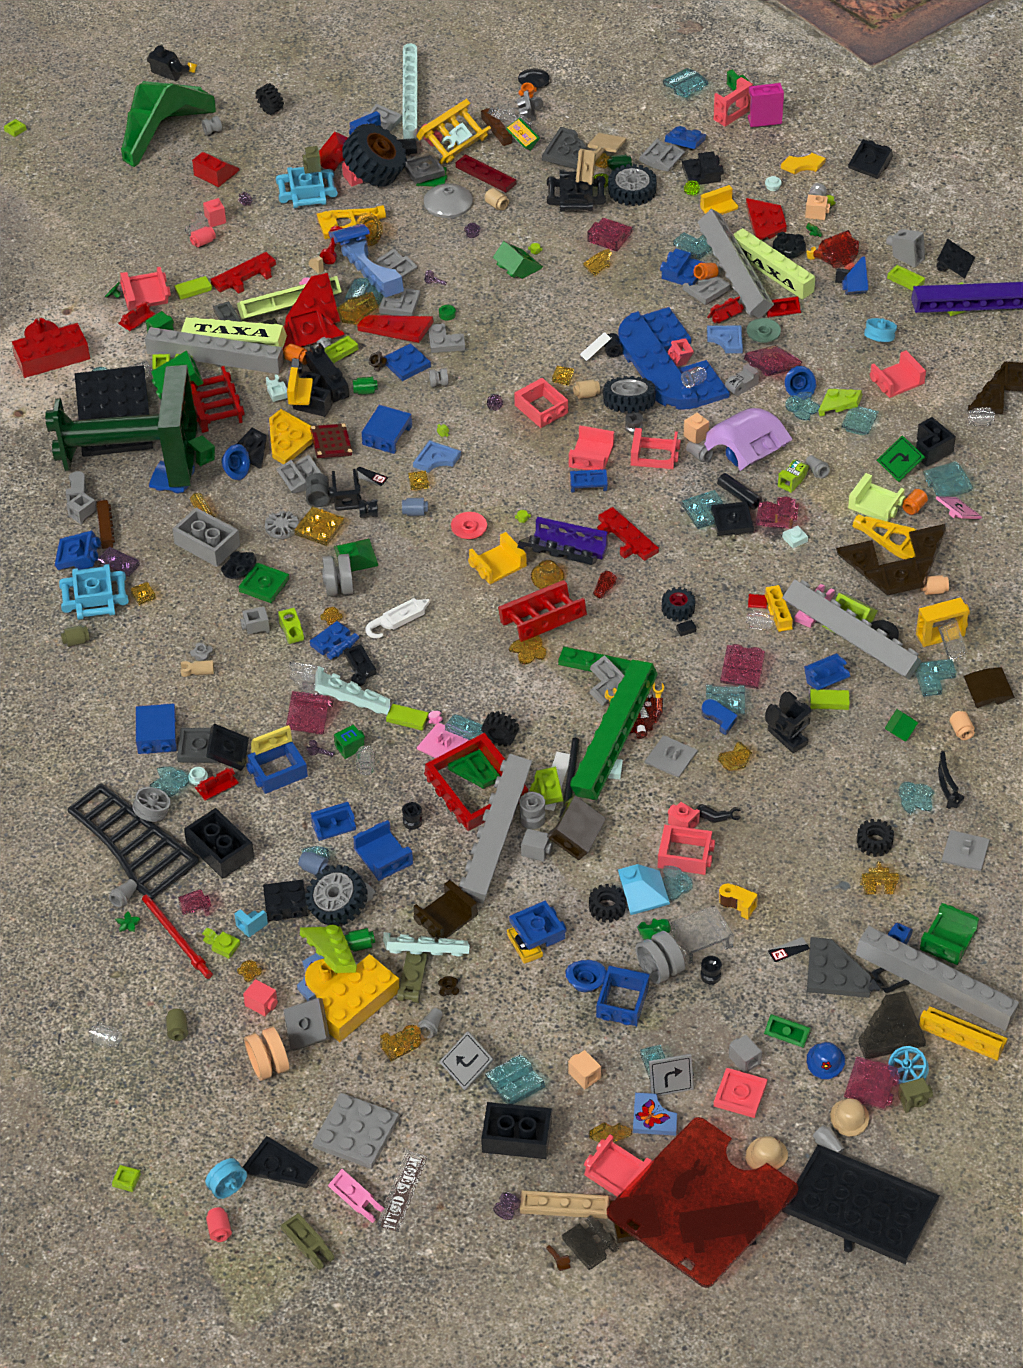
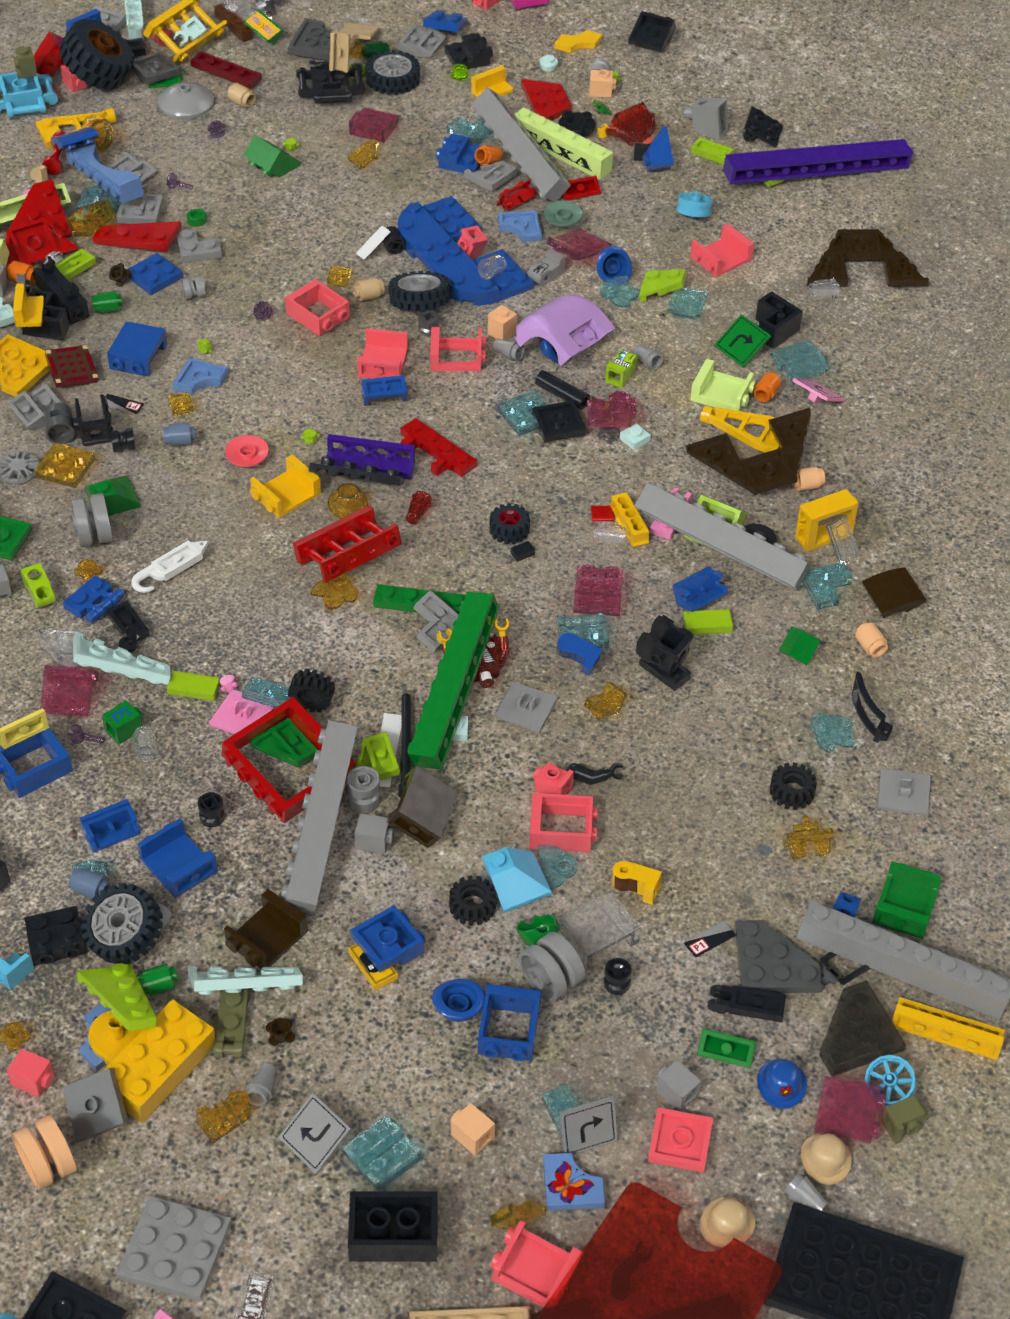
camera: 10 degrees left, 0 degrees up
none -> black hinge [707,985,786,1023]

